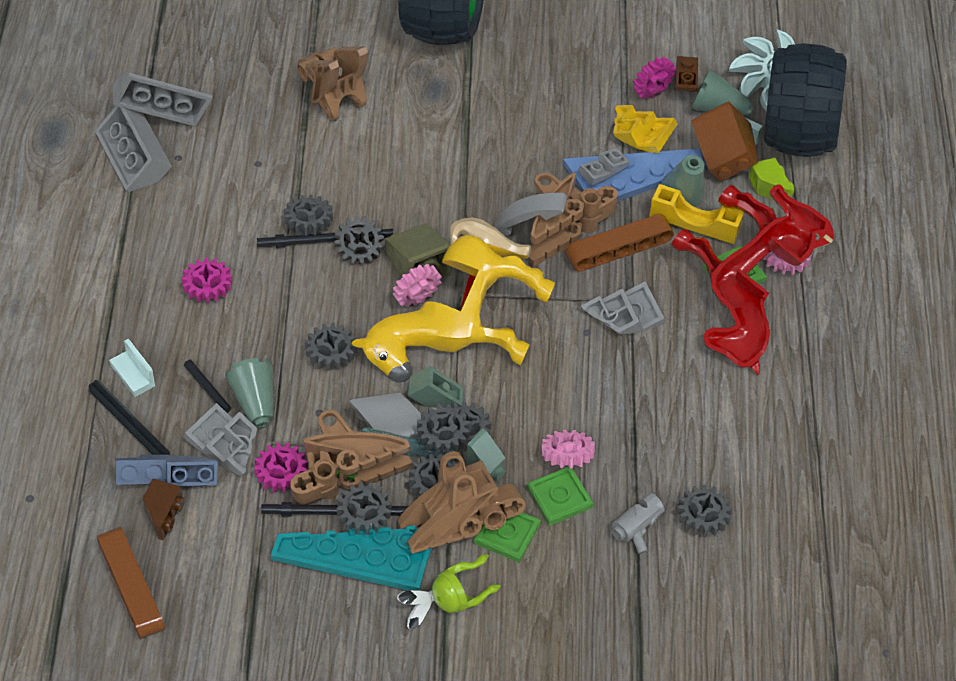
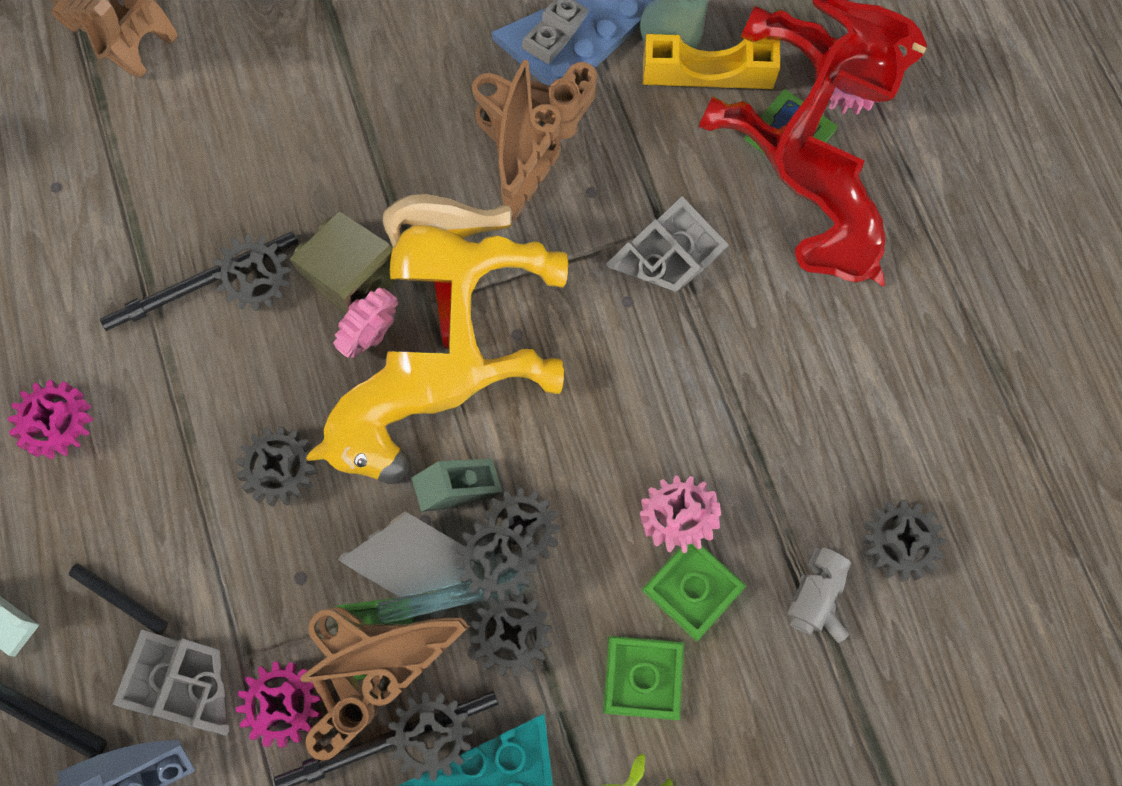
camera: 20 degrees left, 20 degrees up
sand green cone [225,358,274,428] -> none
dark grey gear [284,194,333,236] -> none
medium nougat piece [397,451,526,554] -> none
sand green slope [466,428,506,482] -> none
light grey slope [494,193,567,236] -> none
dark orange beam [565,214,674,272] -> none

